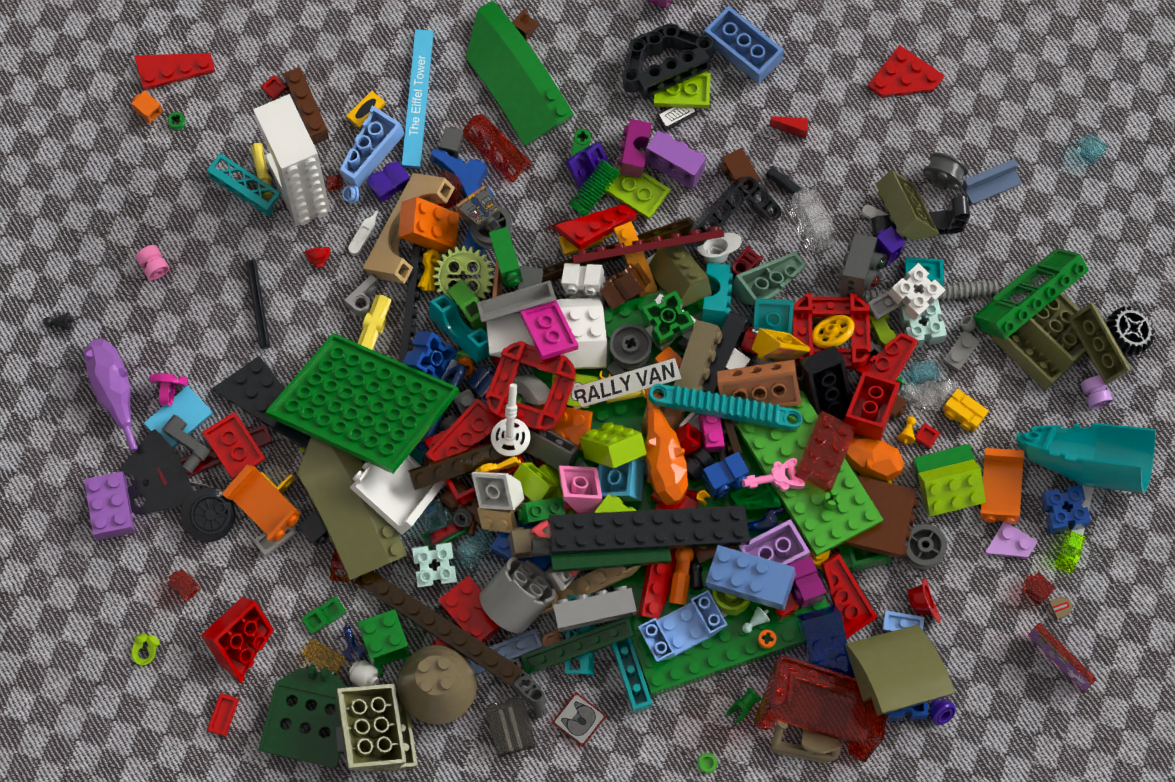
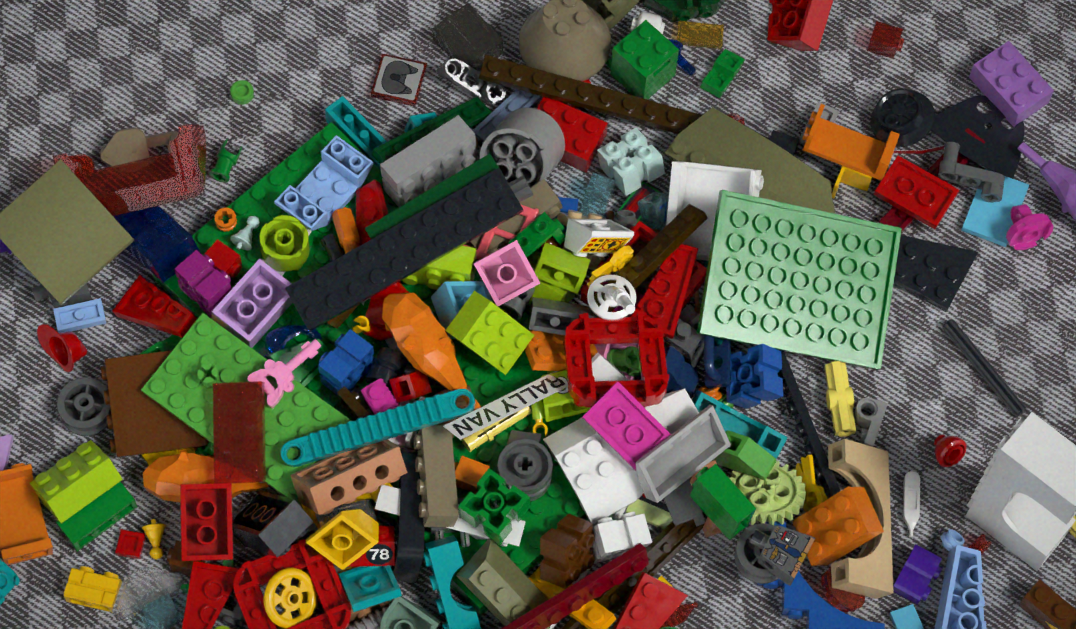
camera: 155 degrees right, 5 degrees down
medium blue brick [706,545,796,611] -> none

